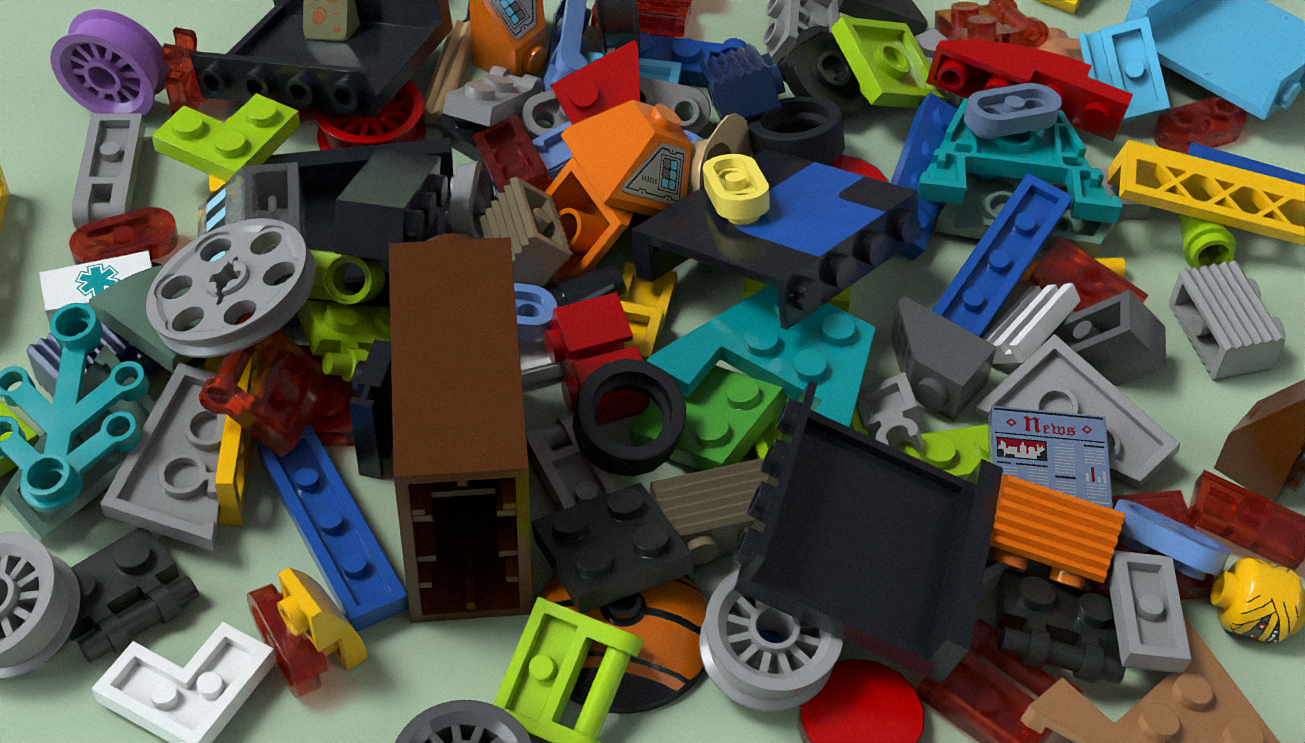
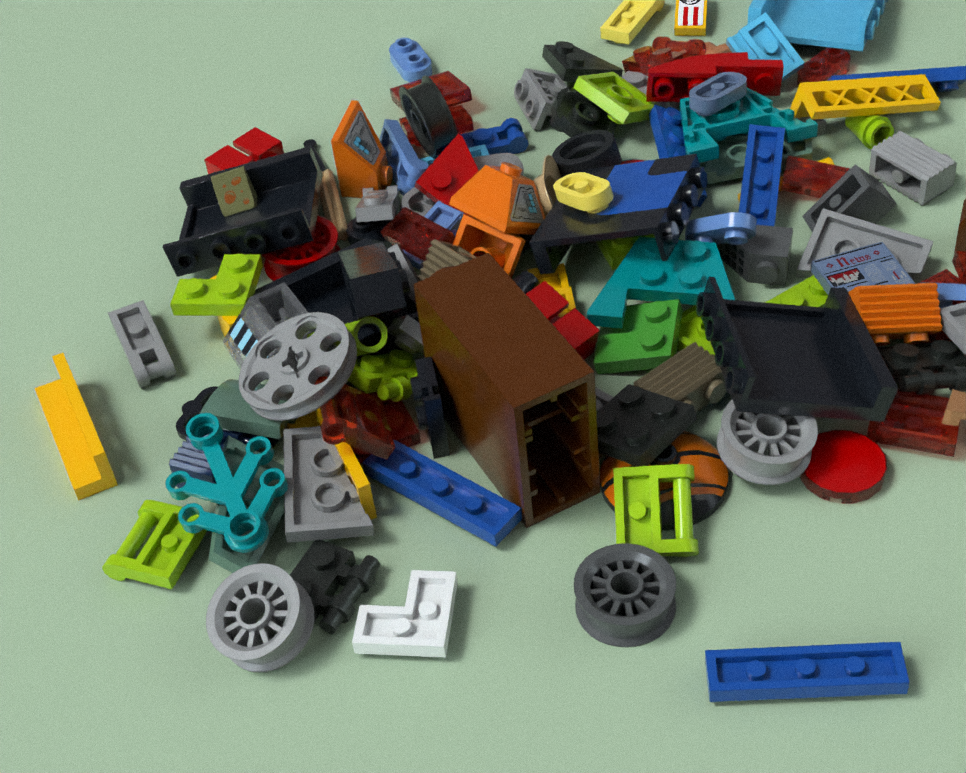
camera: 15 degrees left, 5 degrees down
white tile [39,251,152,324] -> none
medium lavender wheel [50,9,171,116] -> none
clear red plate [69,207,179,265] -> none
clear red plate [162,27,208,116] -> none
clear red plate [247,583,328,698] -> none
yellow slope [277,567,369,671] -> none
black tyre [572,359,687,477] -> none
dark blue brick [700,43,786,121] -> none
light grey plate [856,372,924,452] -> none
white tile [982,283,1081,364] -> none
none -> medium blue plate [685,212,757,245]

